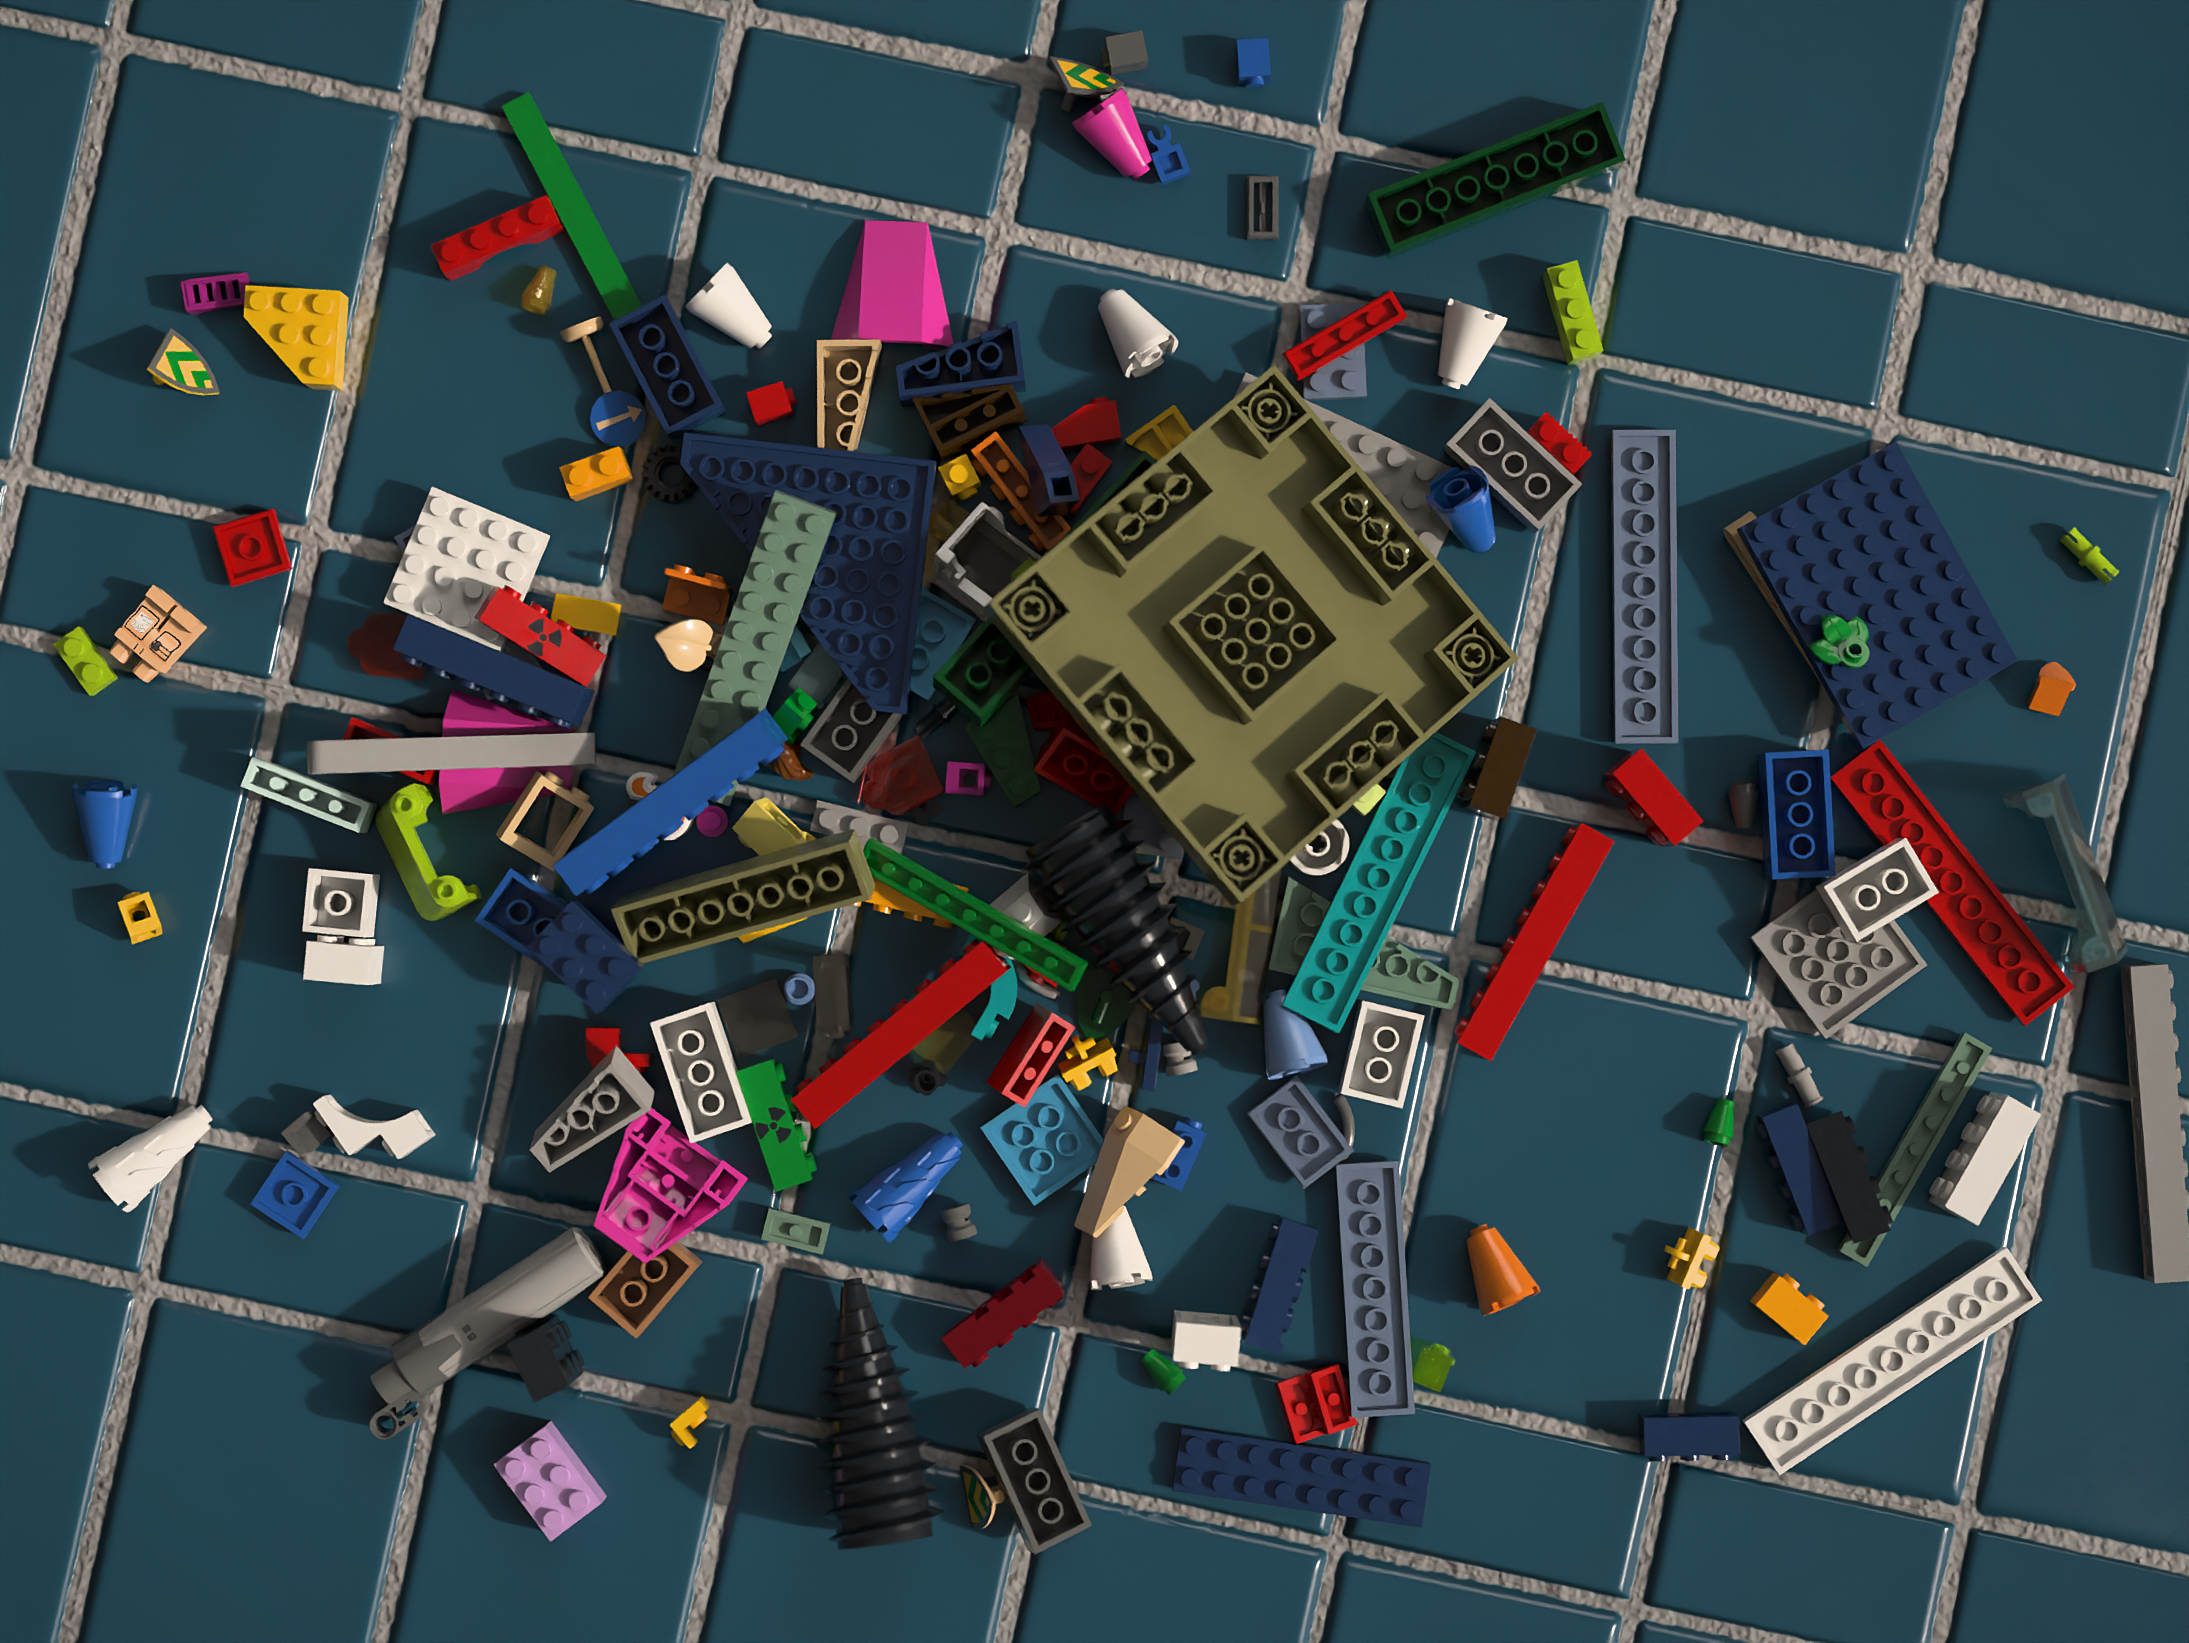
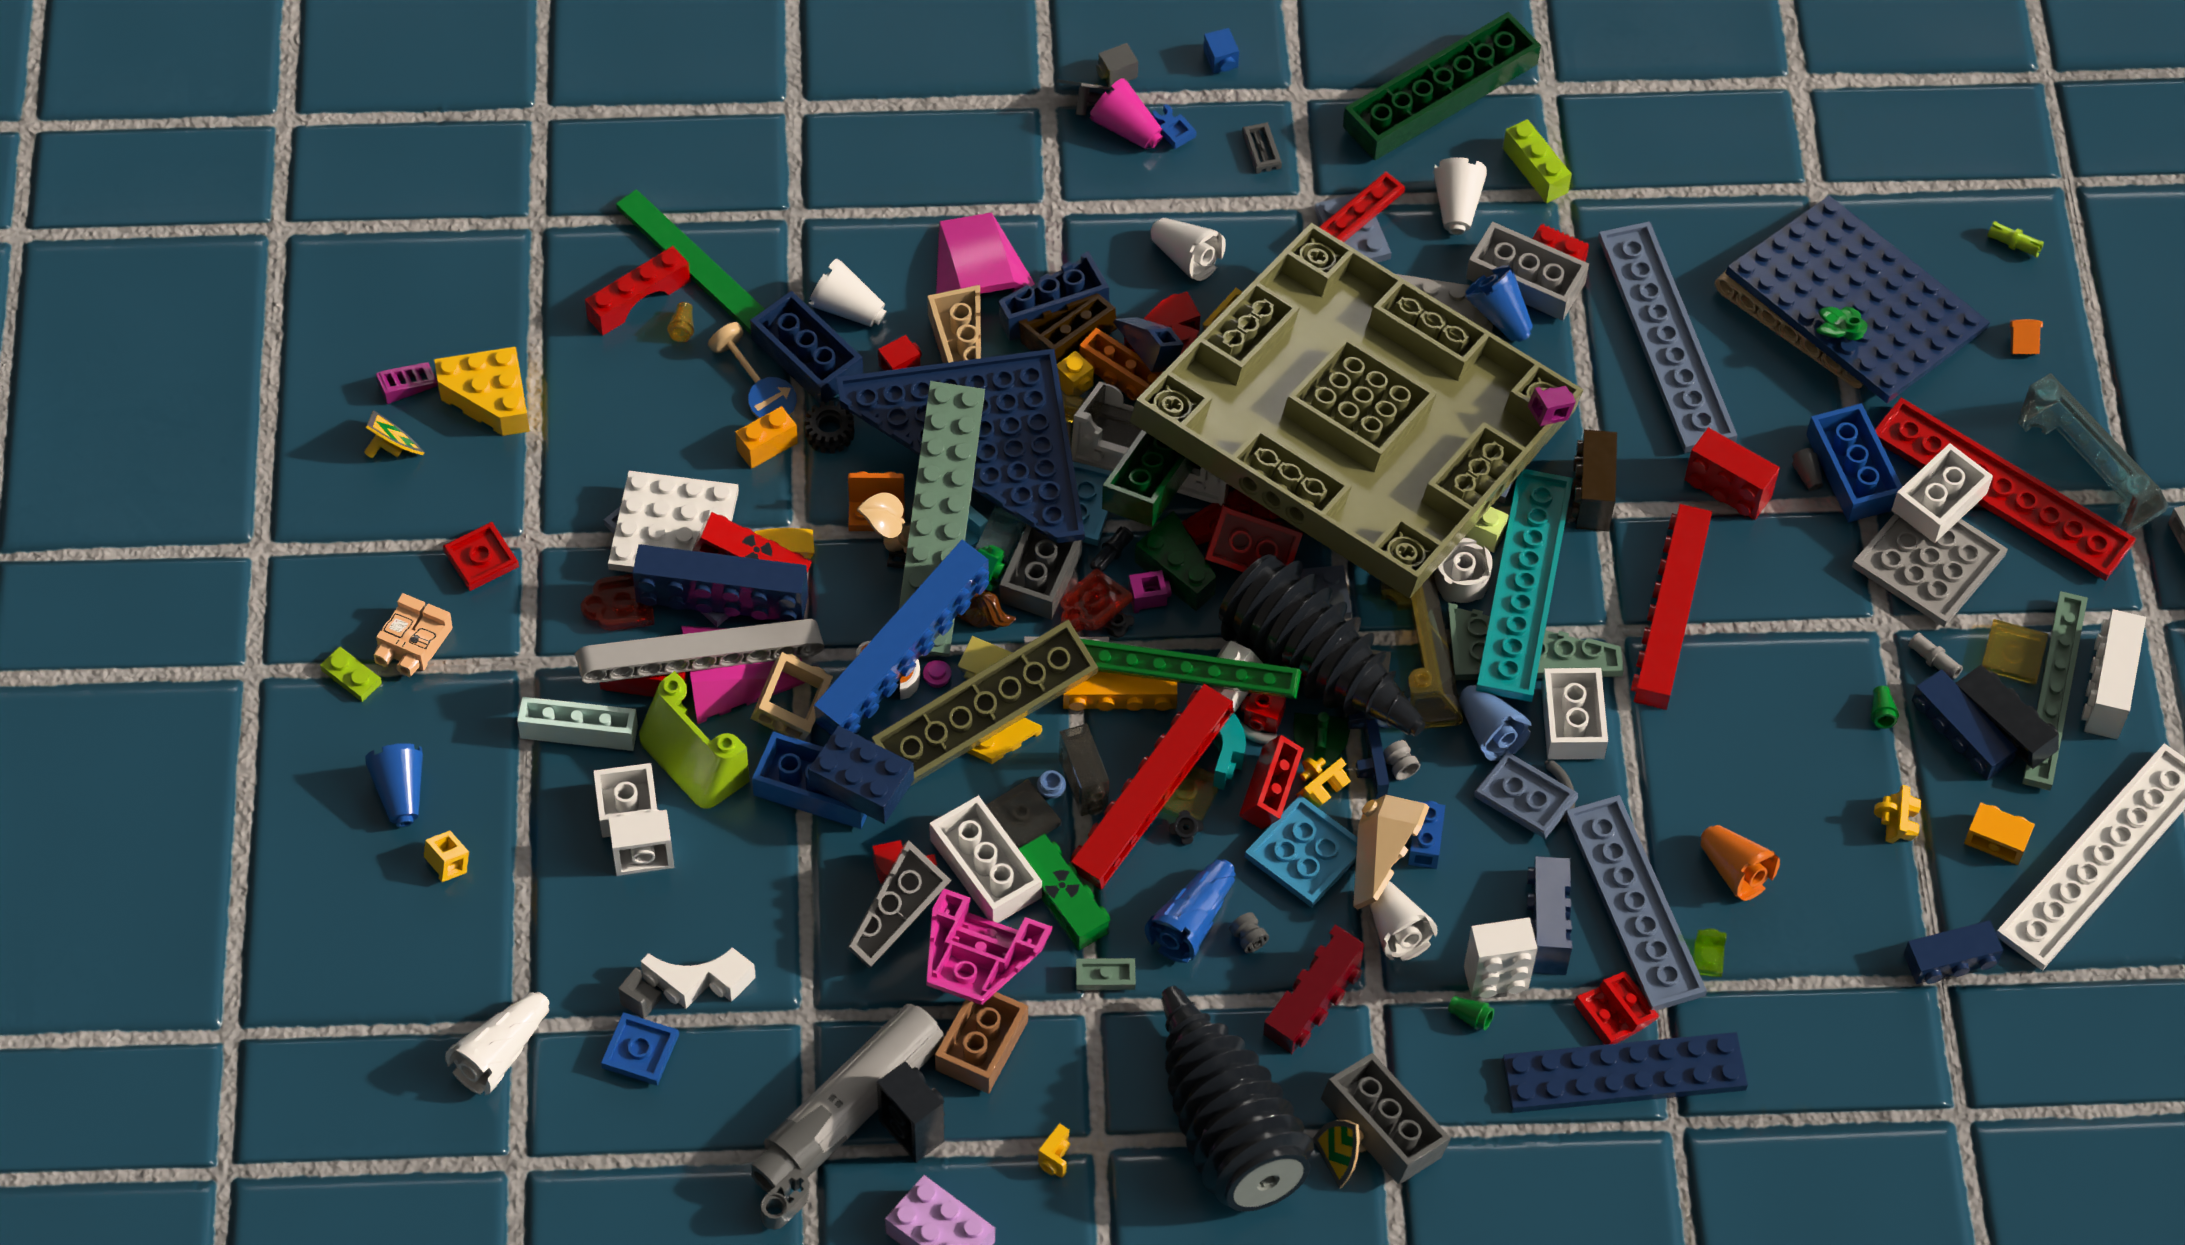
camera: 15 degrees left, 30 degrees down
none -> magenta brick [1528,386,1576,426]
none -> clear yellow tile [1982,619,2048,685]

